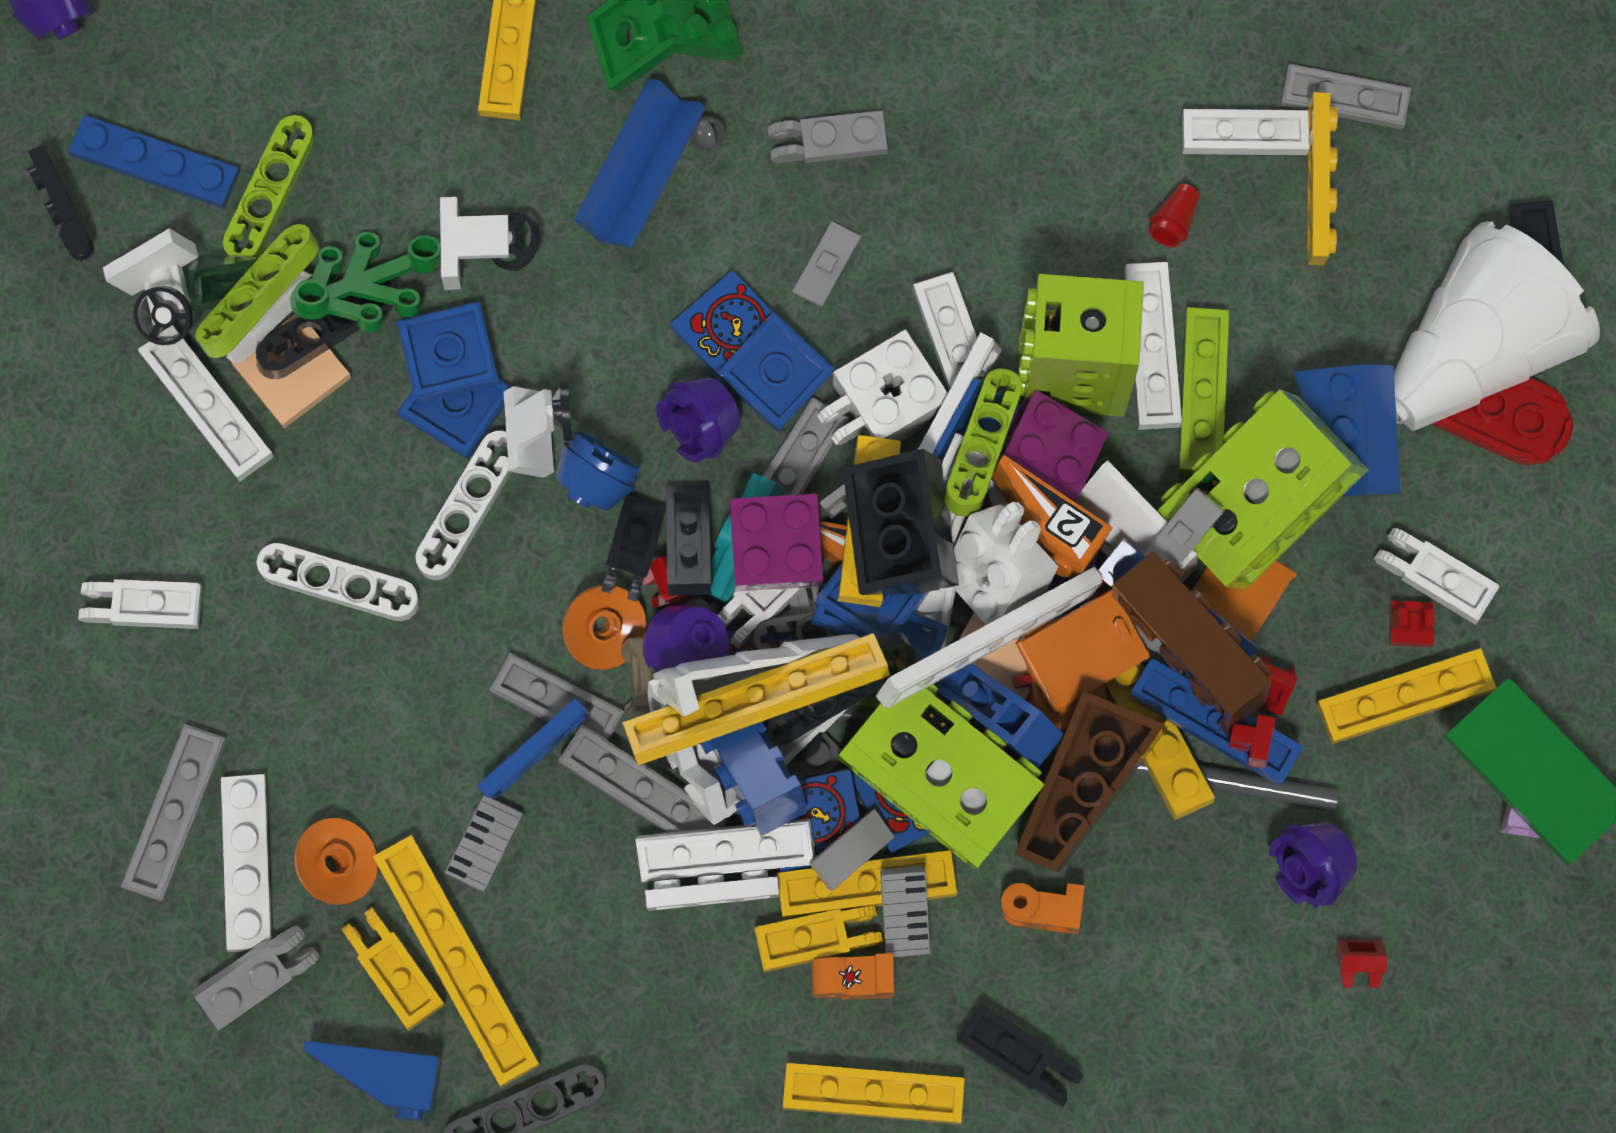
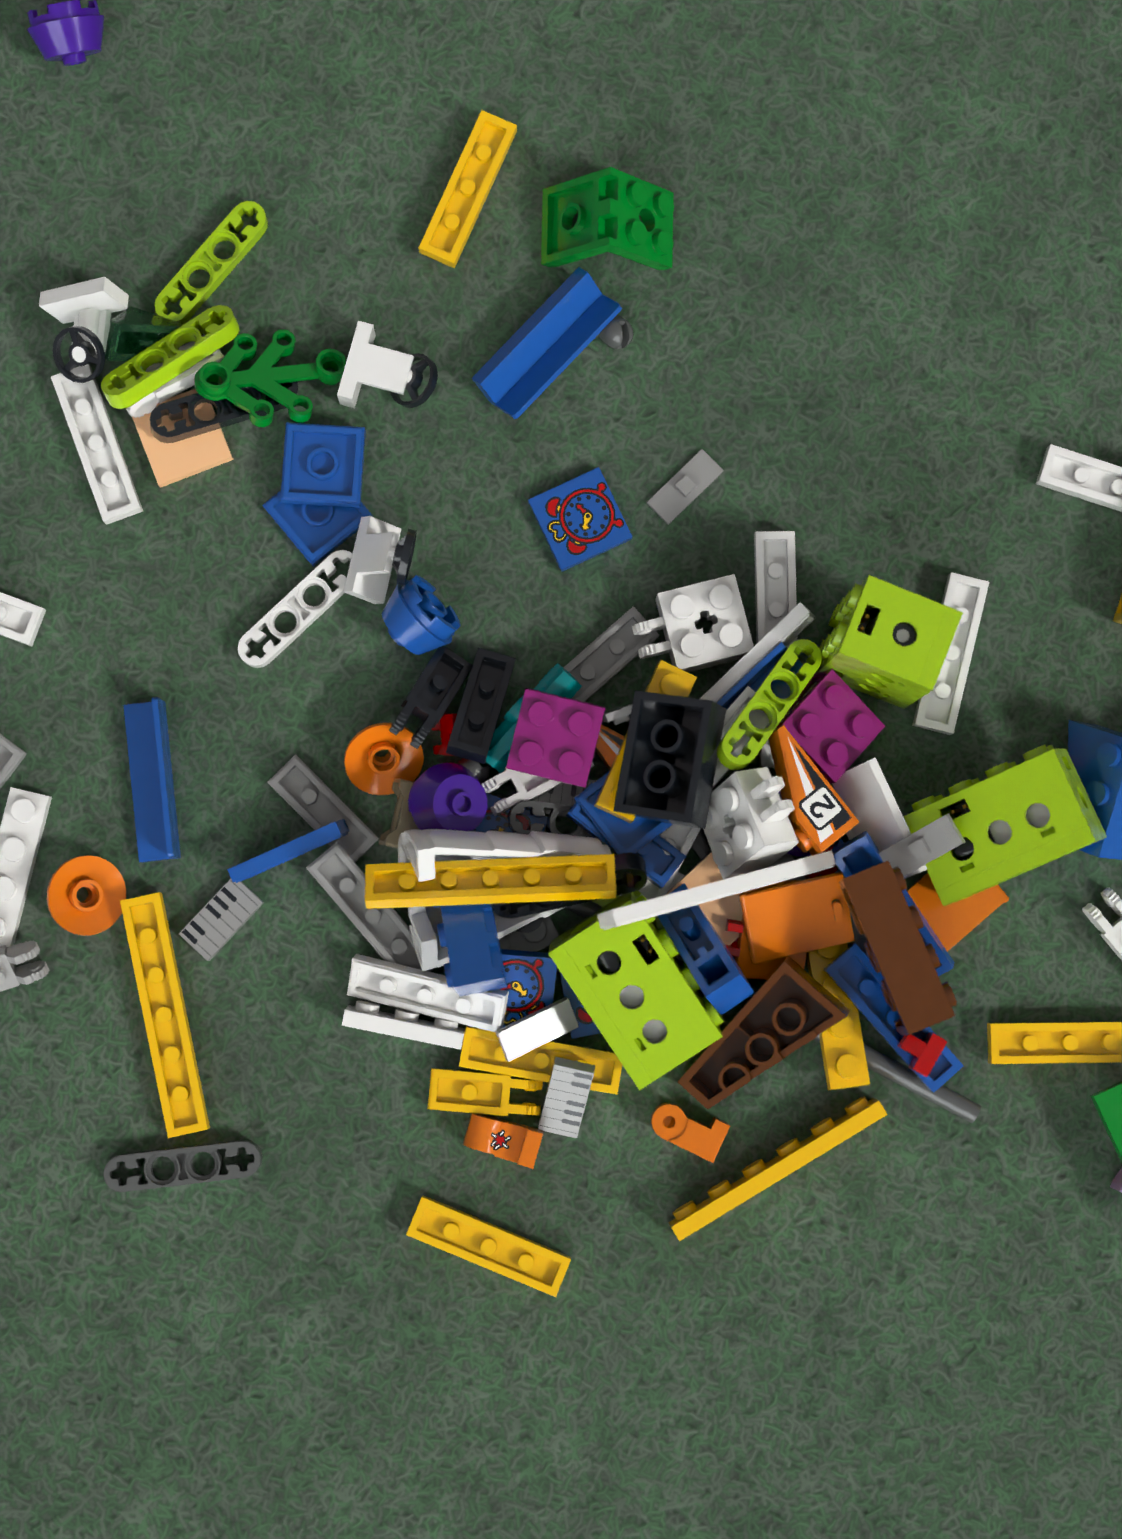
camera: 10 degrees right, 10 degrees up
black hinge [27,145,94,262] -> none
blue plate [68,115,240,209] -> none
white beam [257,543,419,621] -> none
blue slope [303,1041,442,1121] -> none
yellow hinge [341,908,445,1031] -> none
dark purple cone [656,378,740,463] -> none
blue tile [715,312,835,432] -> none
light grey hinge [768,110,888,163] -> none
black hinge [956,1003,1083,1108] -> none
red cone [1149,184,1200,248] -> none
lime plate [1178,307,1229,475] -> none
red tile [1261,656,1298,716] -> none
dark purple cone [1269,822,1358,908] -> none
red tile [1337,939,1388,988] -> none
red tile [1389,600,1434,648] -> none
none -> blue panel [123,697,181,863]
none -> yellow plate [669,1096,888,1241]

